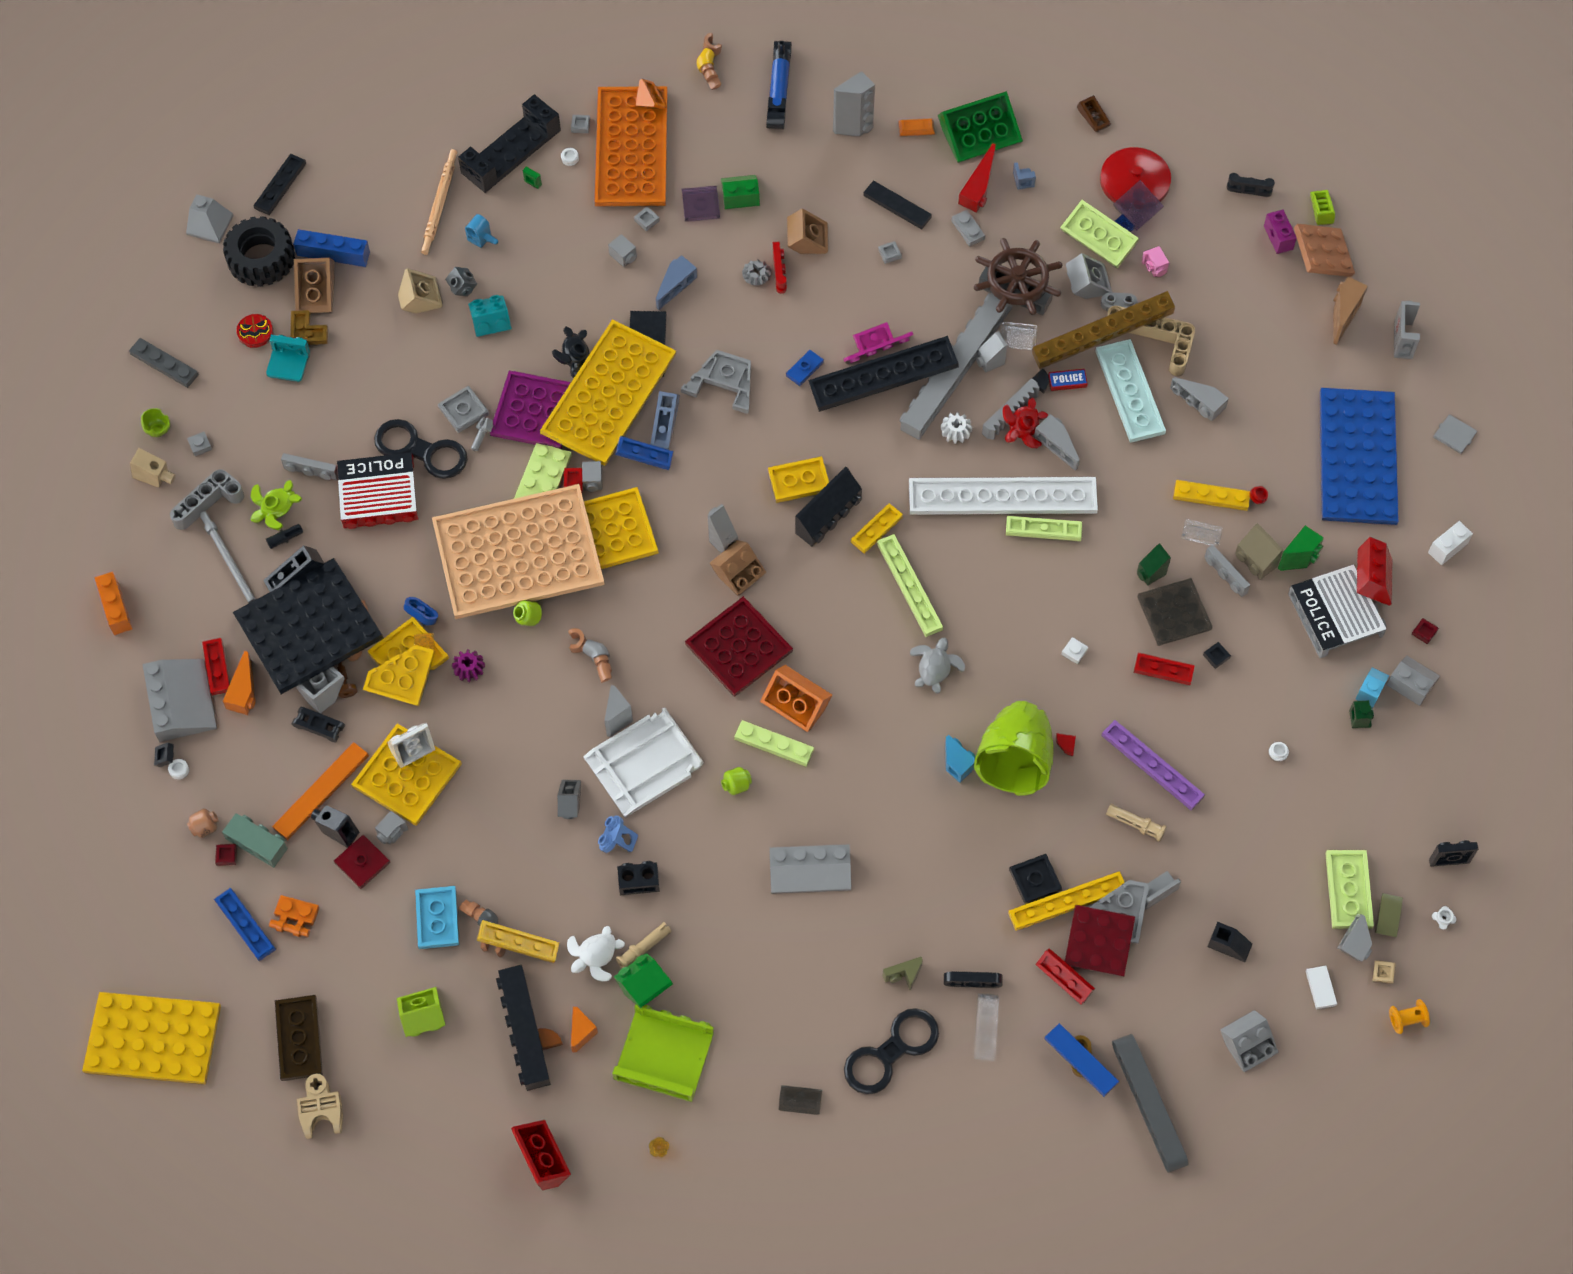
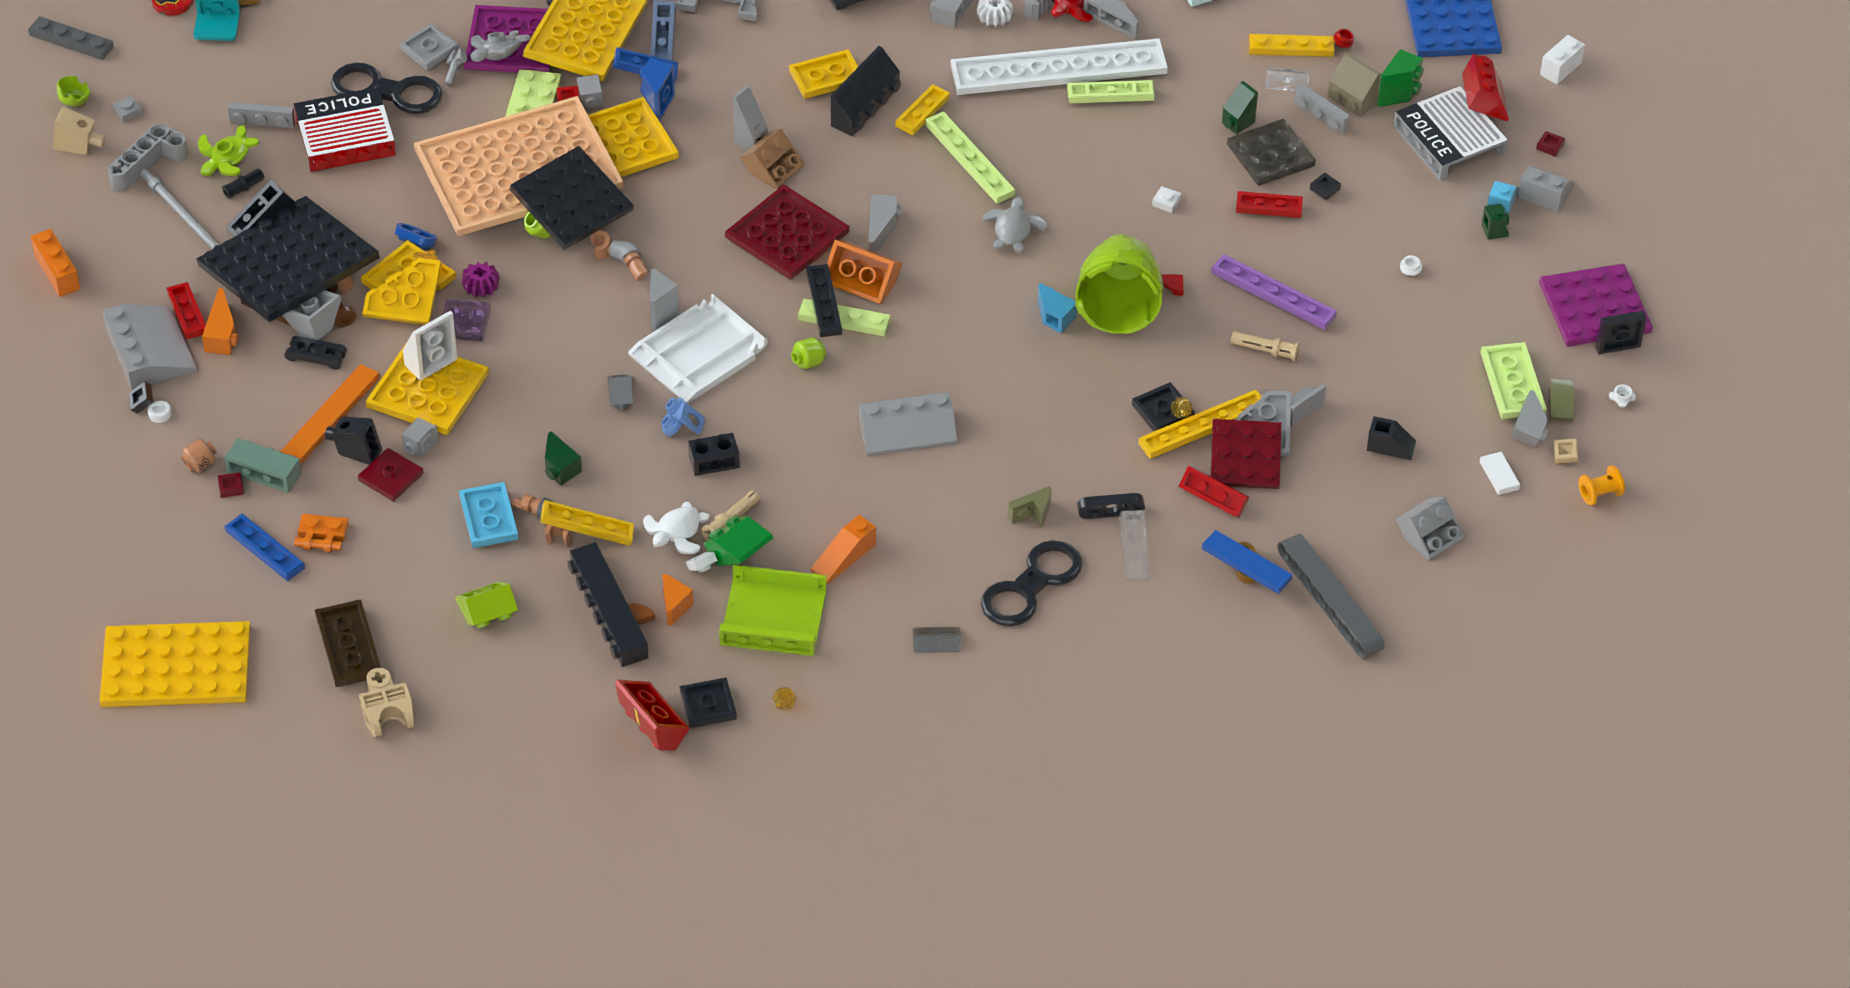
camera: 10 degrees left, 15 degrees down
none -> clear purple plate [442,299,491,342]
none -> light grey animal [471,30,531,62]
none -> black plate [509,146,634,250]
none -> dark green slope [545,431,582,486]
none -> blue slope [640,58,675,122]
none -> black plate [679,677,737,728]
none -> white plate [686,552,717,573]
none -> black plate [806,264,842,337]
none -> orange slope [811,514,876,584]
none -> light grey slope [869,195,901,253]
none -> clear yellow plate [1171,397,1192,418]
none -> magenta plate [1539,263,1653,347]

